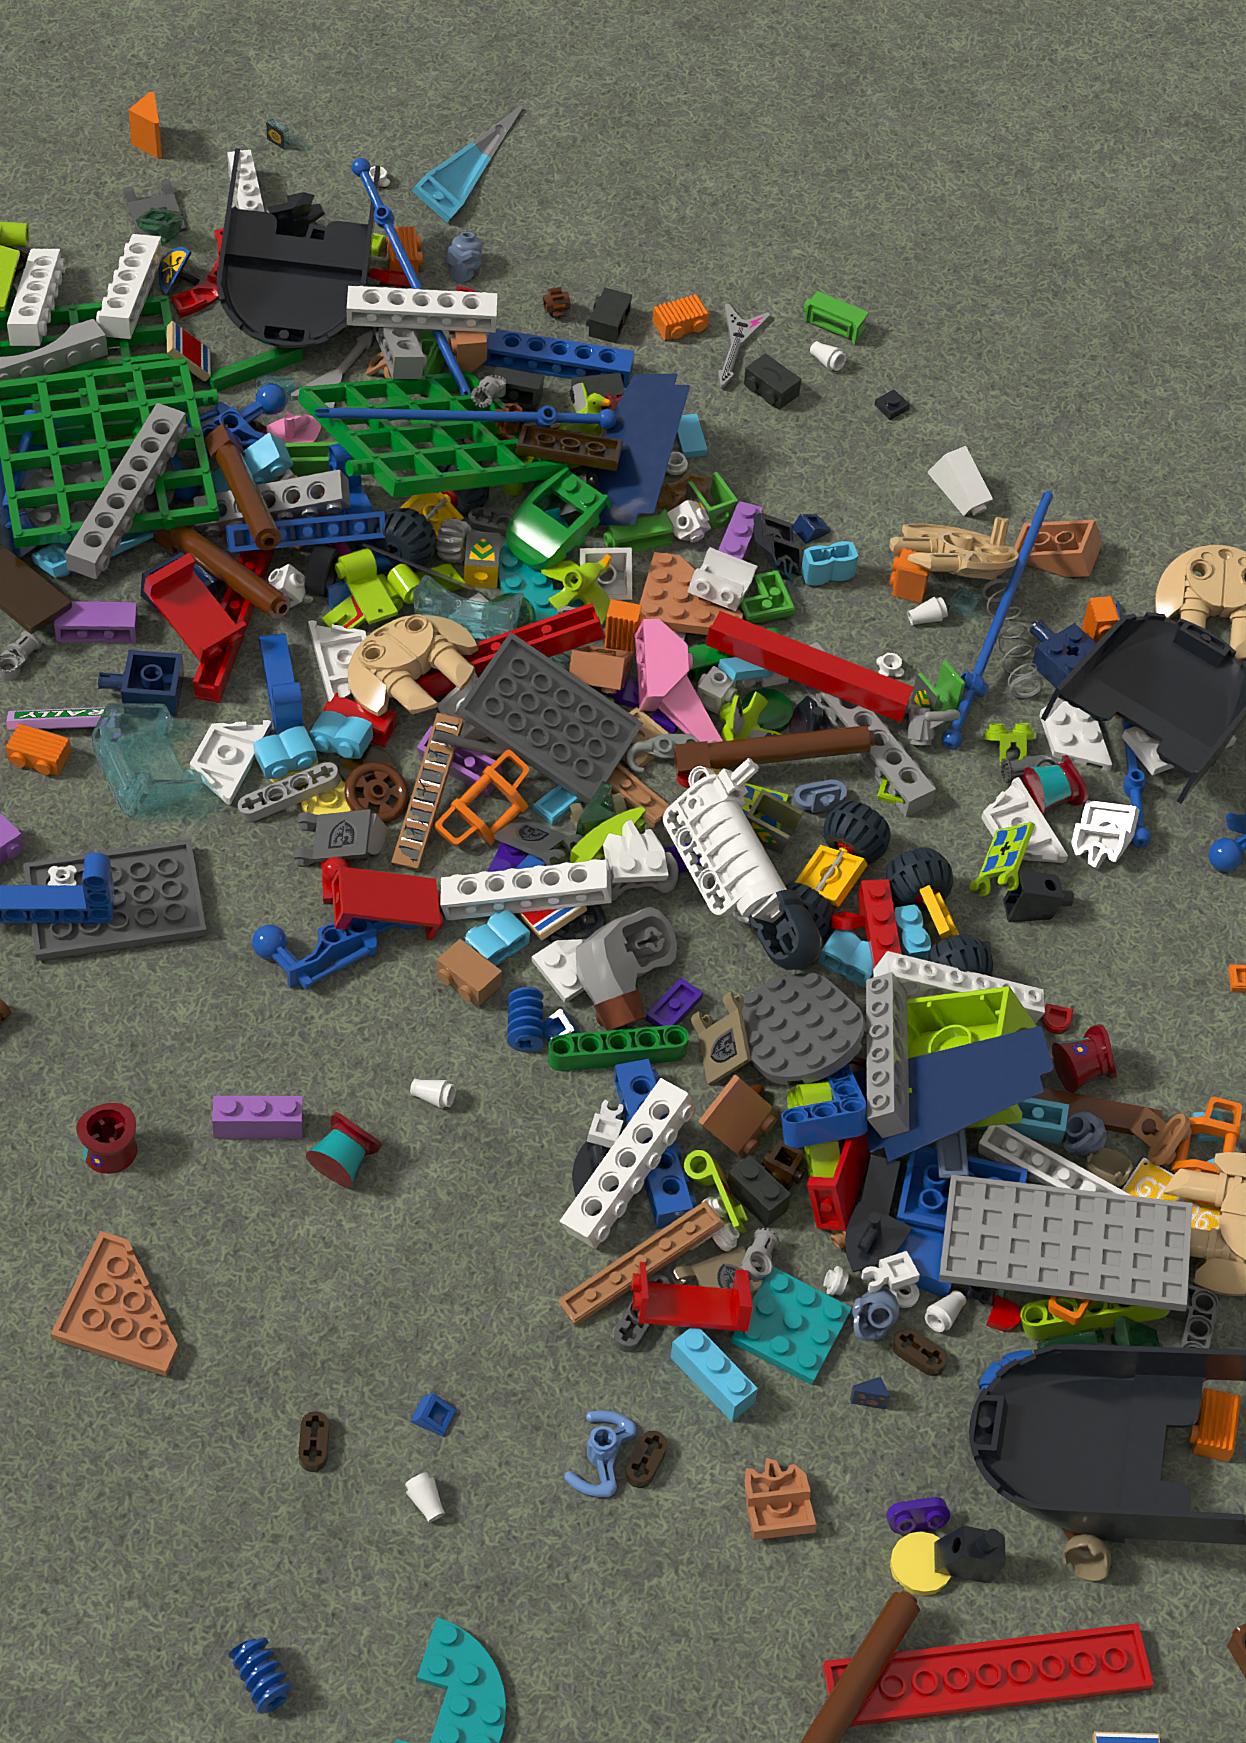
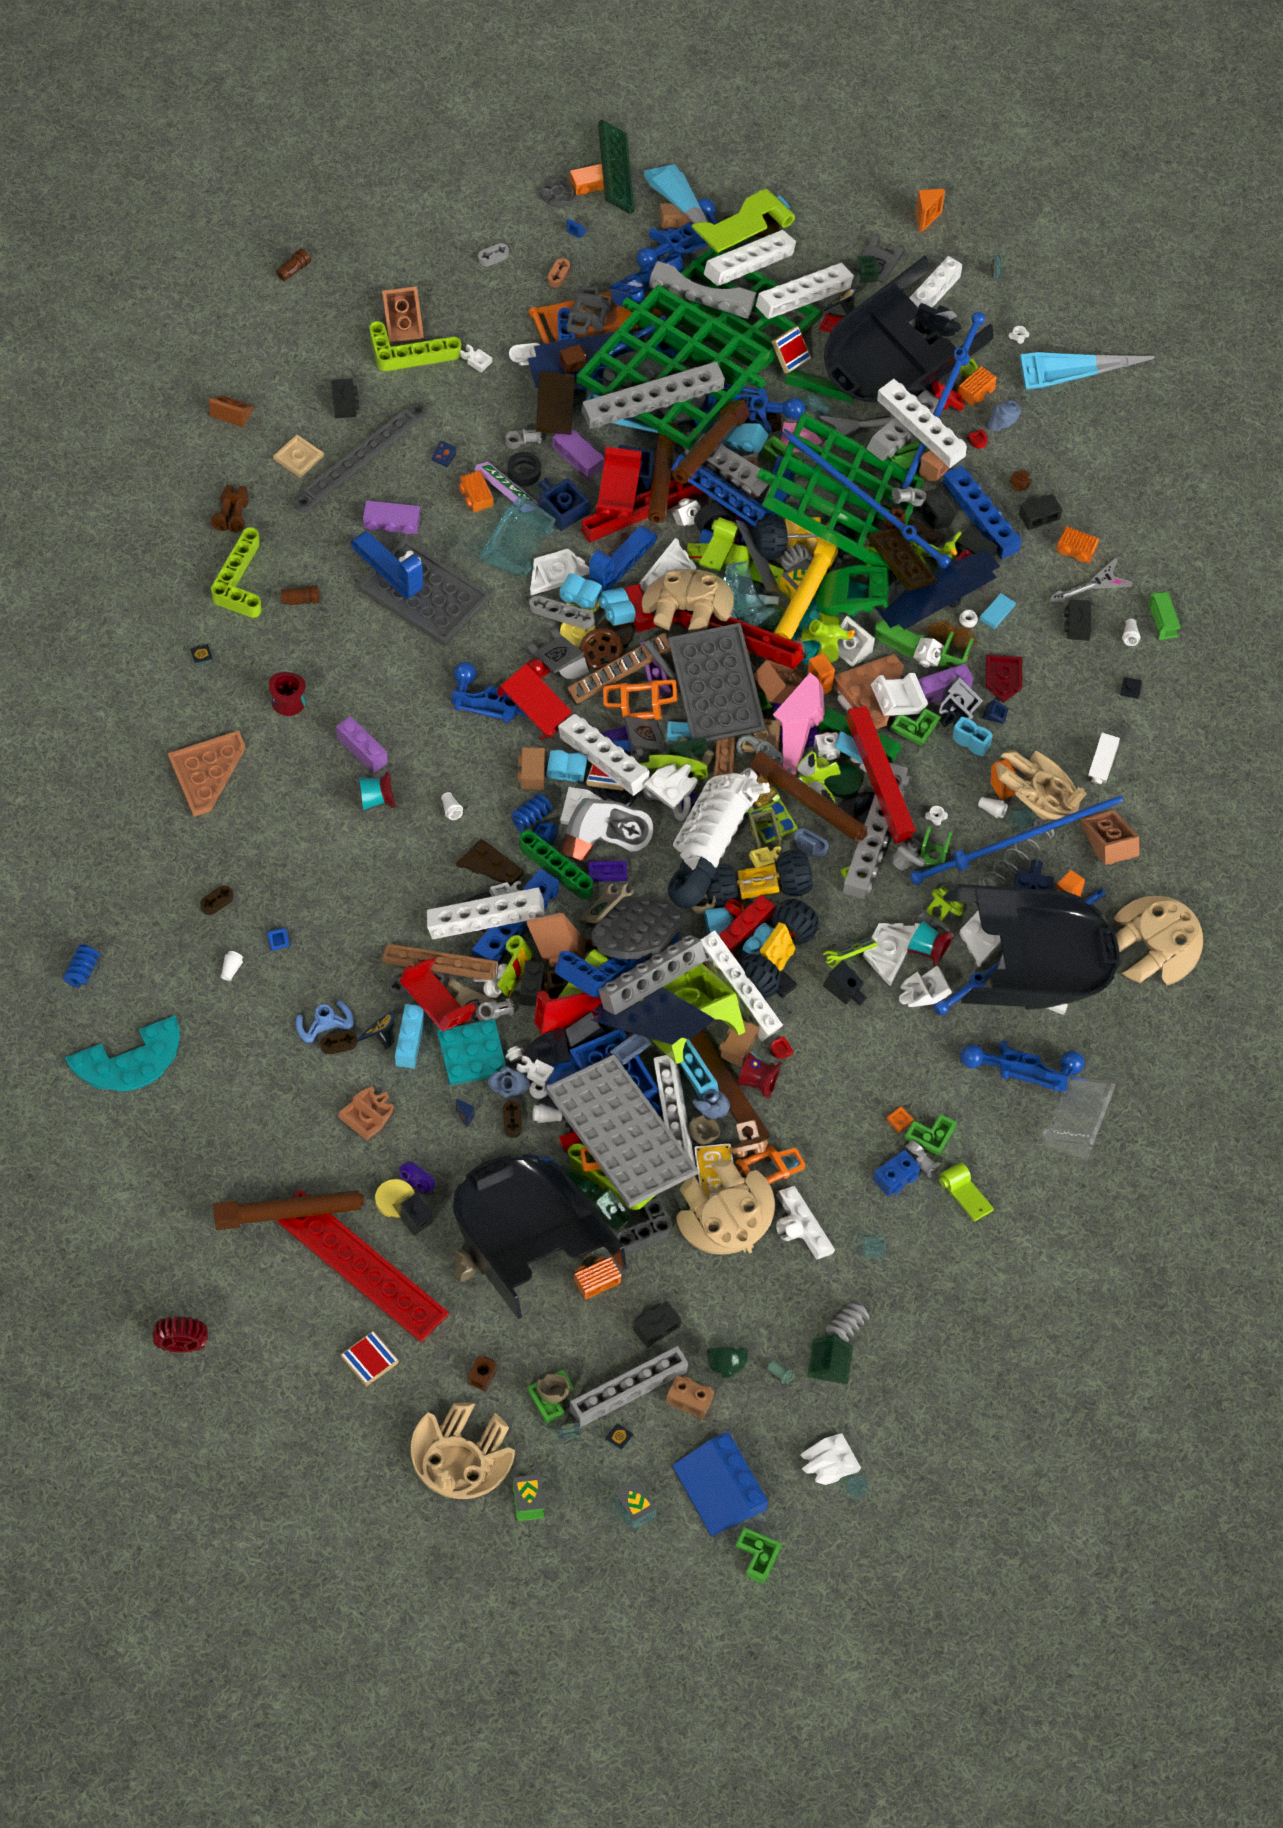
camera: 50 degrees right, 5 degrees up
none -> shield [356,1012,394,1049]
none -> dark brown wing [456,838,524,886]
none -> black tyre [507,452,541,487]
none -> light yellow plate [749,846,781,868]
none -> yellow brick [774,538,839,640]
none -> dark red tile [985,655,1022,703]

